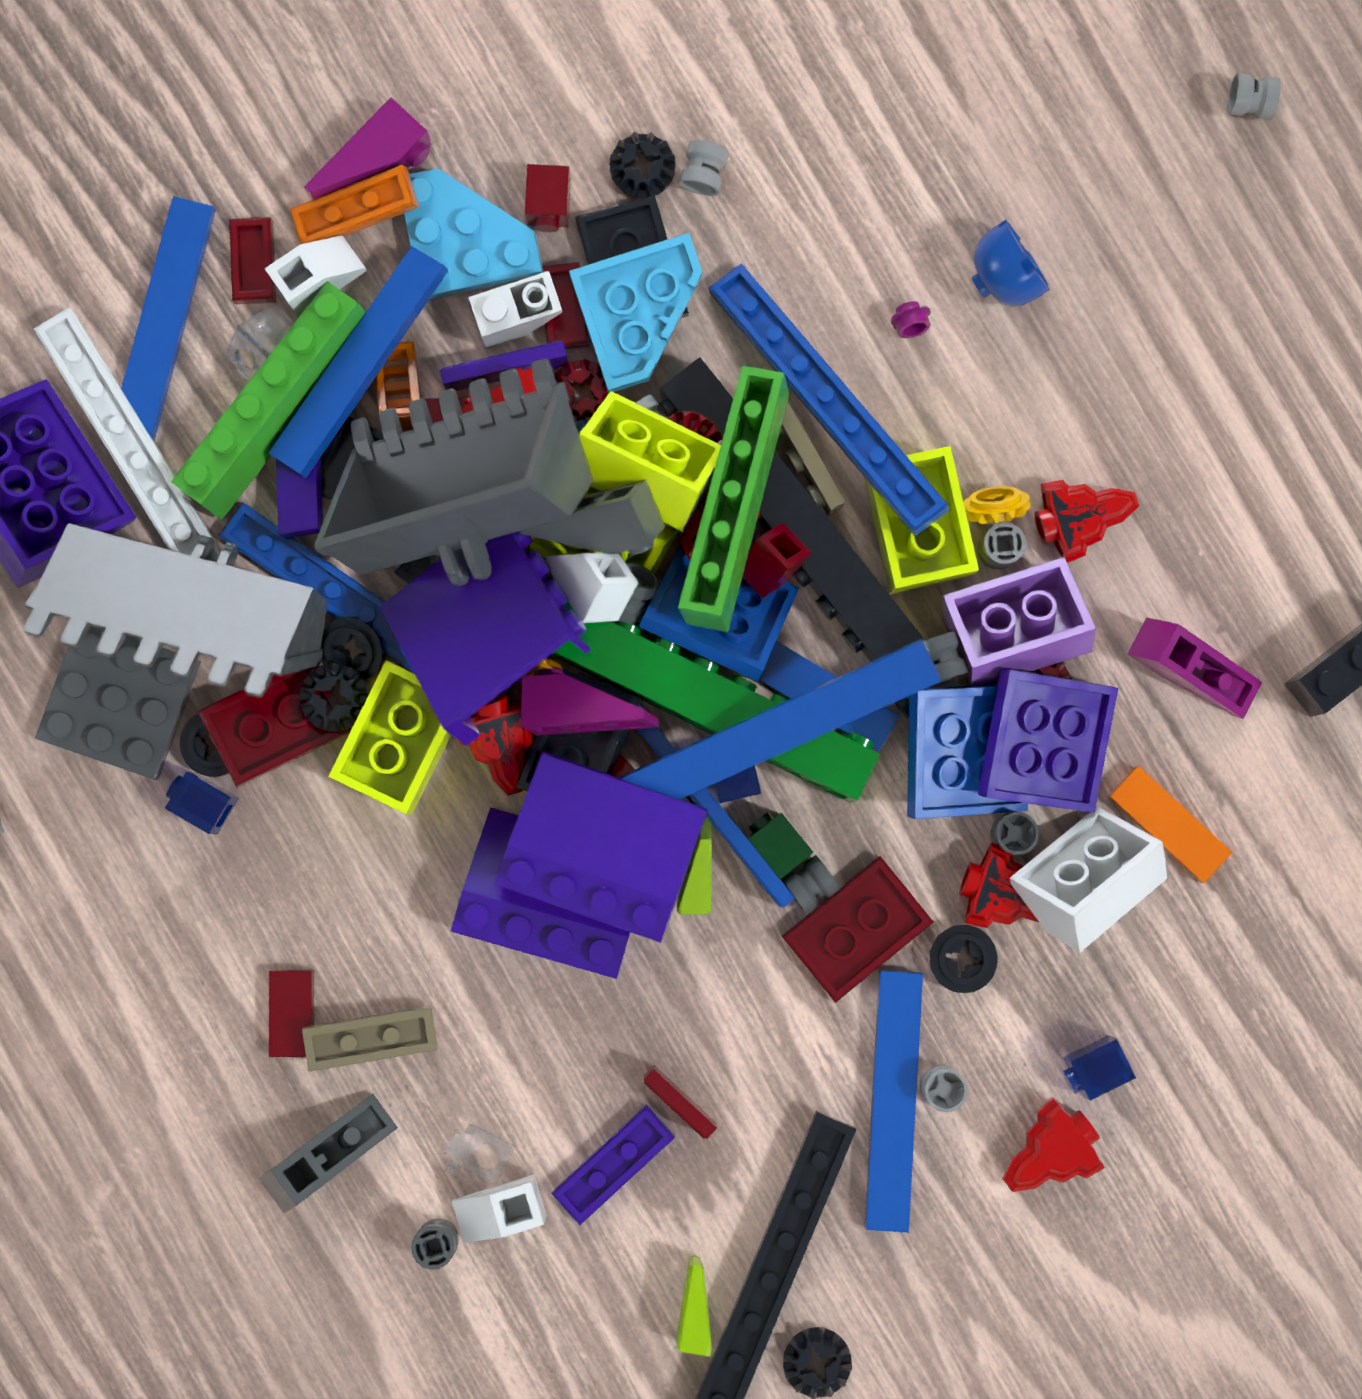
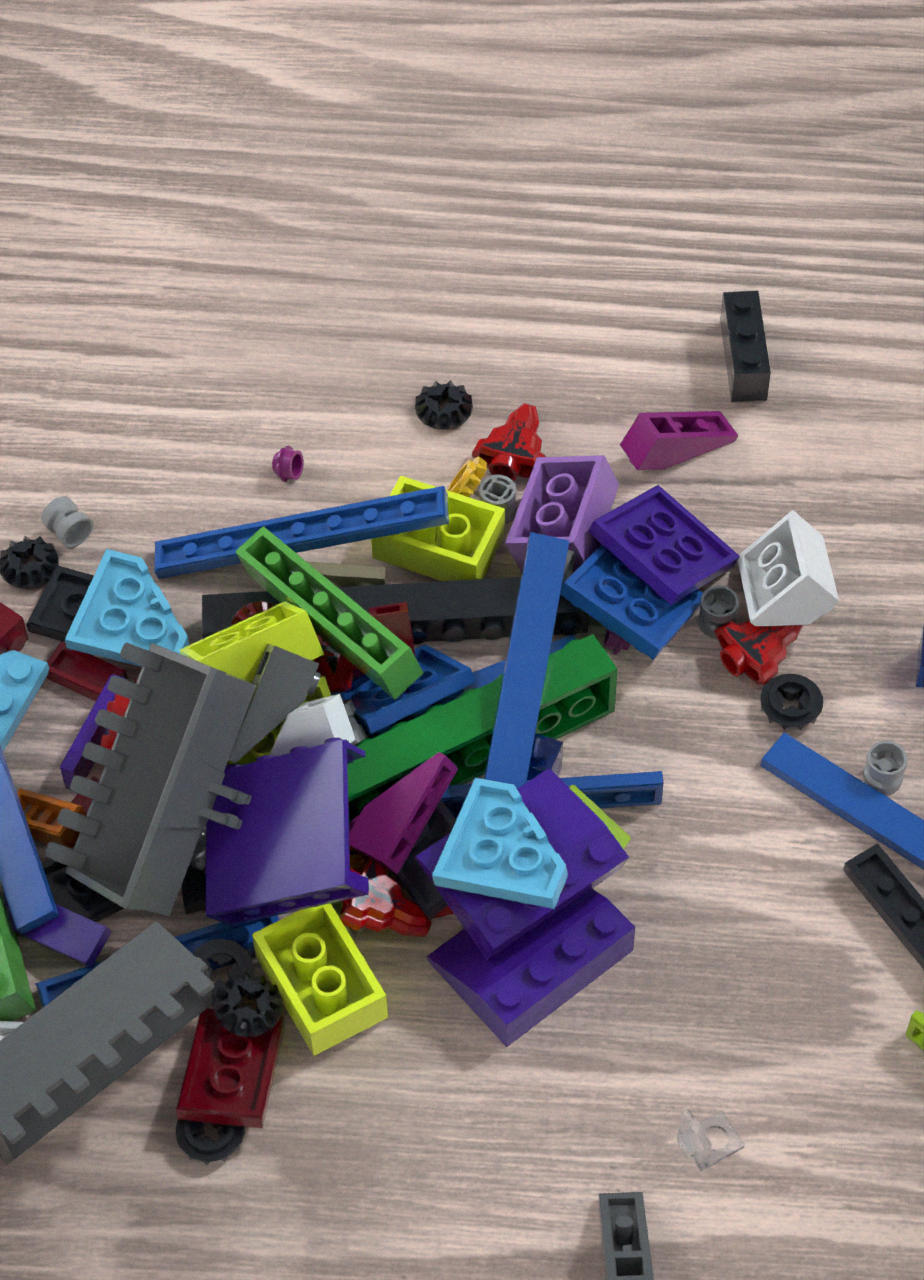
camera: 50 degrees left, 30 degrees down
dark grey plate [35,625,201,780] -> none
clear blue brick [165,771,239,835] -> none
dark red tile [269,970,314,1057] -> none
dark tan plate [302,1005,437,1072] -> none
dark grey wheel [411,1218,459,1270] -> none
white slope [452,1174,547,1243] -> none
white slope [468,271,563,349] -> none
dark purple tile [551,1104,675,1225] -> none
dark red tile [643,1065,717,1139] -> none
dark green brick [747,812,814,879] -> none
dark grey wheel [781,855,840,914] -> none
dark red tile [781,856,934,1003] -> none
blue cylinder [971,219,1050,307] -> none
orange tile [1107,766,1233,883] -> none
light grey wheel [1227,73,1281,120] -> none
none -> black gear [415,380,473,430]
none -> medium azure plate [432,778,568,909]

